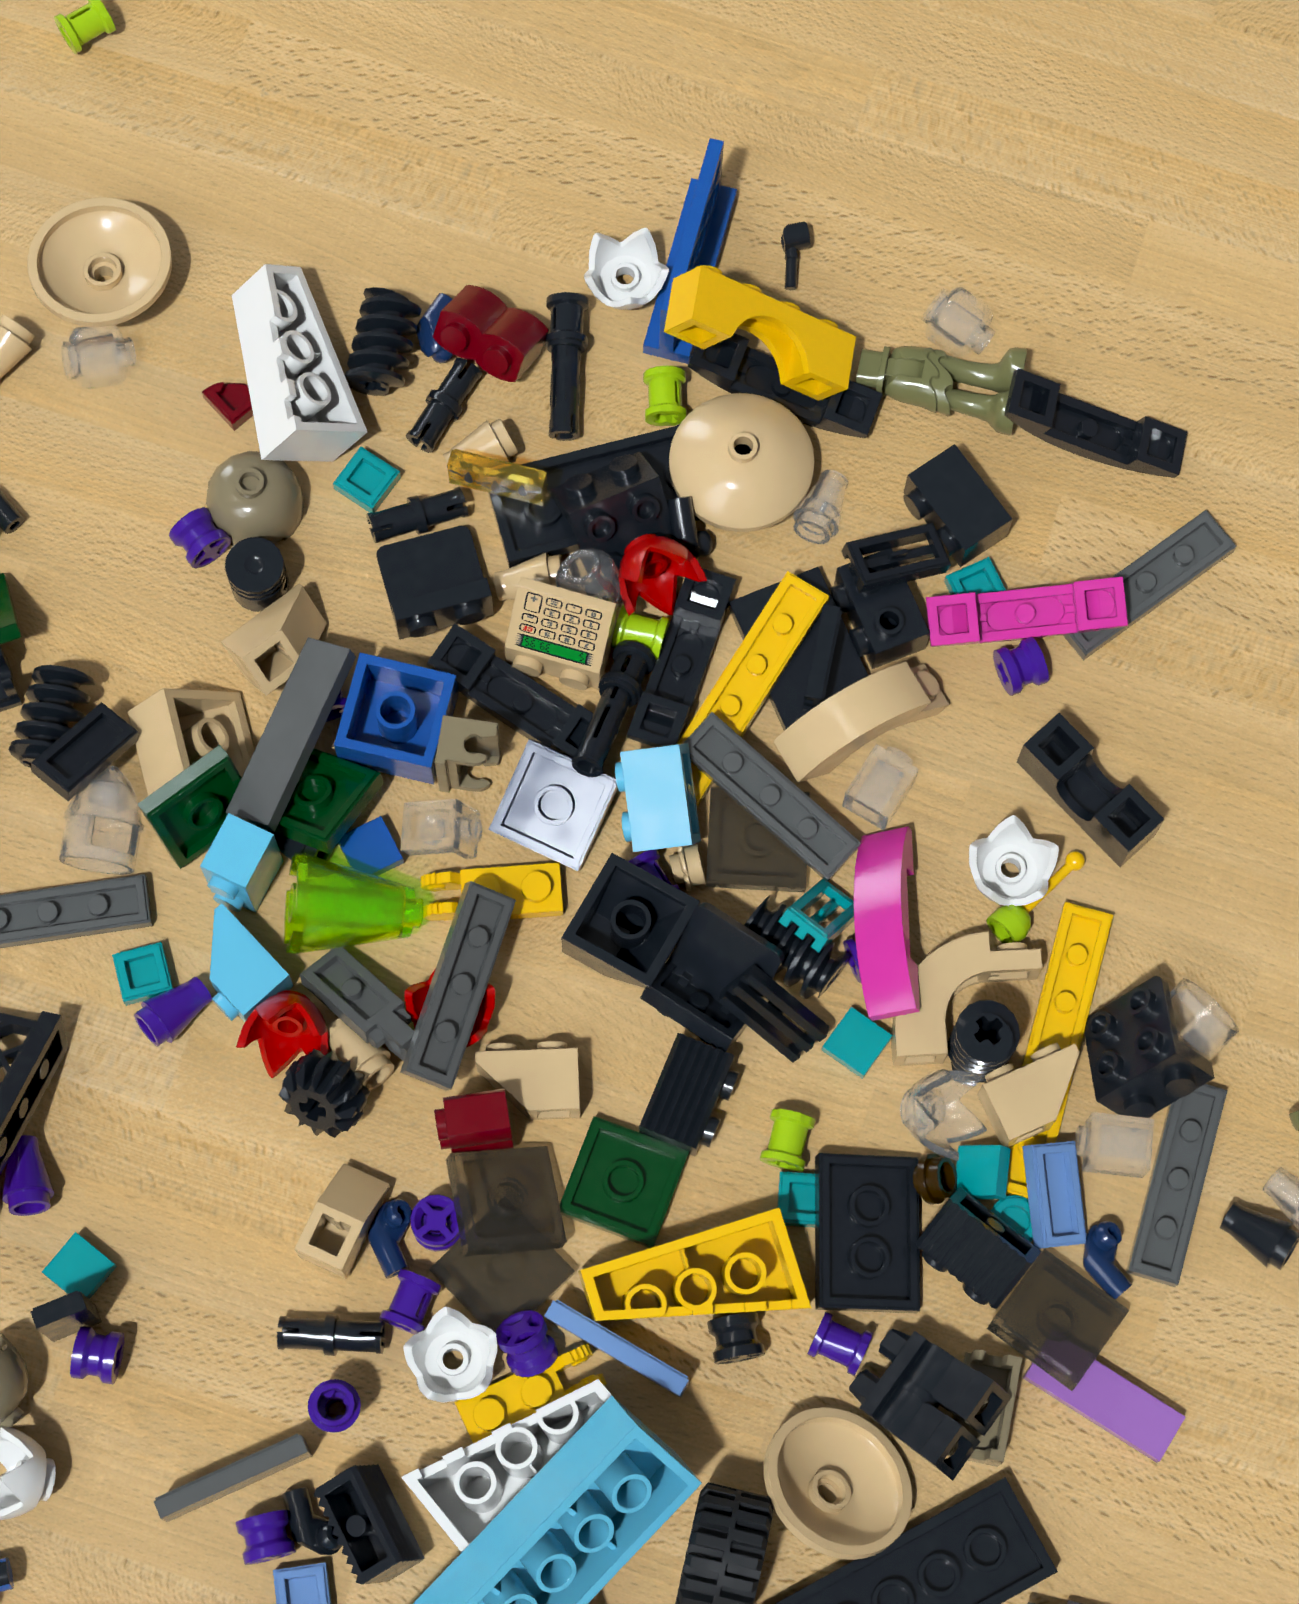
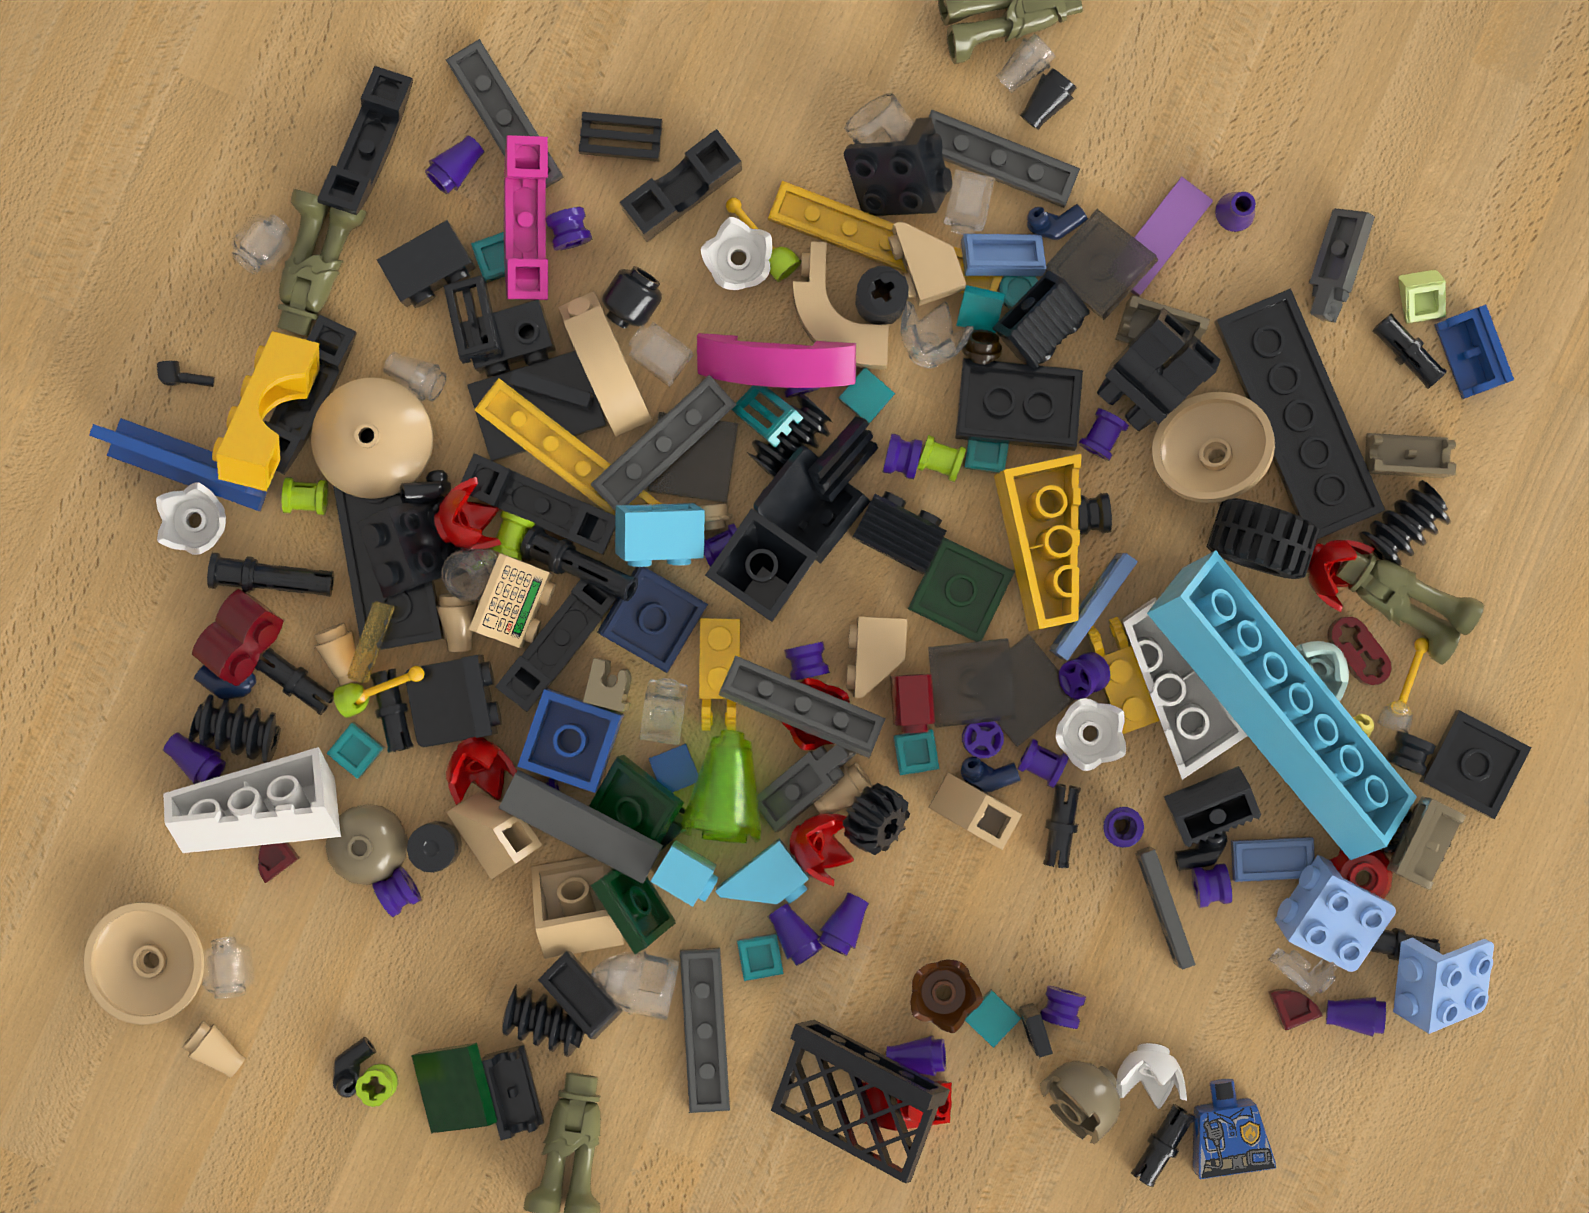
camera: 80 degrees left, 15 degrees up
none -> dark purple cone [163,732,226,784]
none -> hinge [334,666,425,718]
none -> dark purple cone [425,135,485,194]
none -> red piece [446,737,517,805]
none -> black tile [579,112,663,161]
none -> black head [602,266,662,329]
none -> dark purple wheel [784,641,830,681]
none -> dark purple cone [819,893,869,956]
none -> dark purple wheel [883,433,923,480]
none -> teal tile [893,729,939,775]
none -> reddish brown piece [910,959,983,1033]
none -> dark purple cone [1215,192,1256,232]

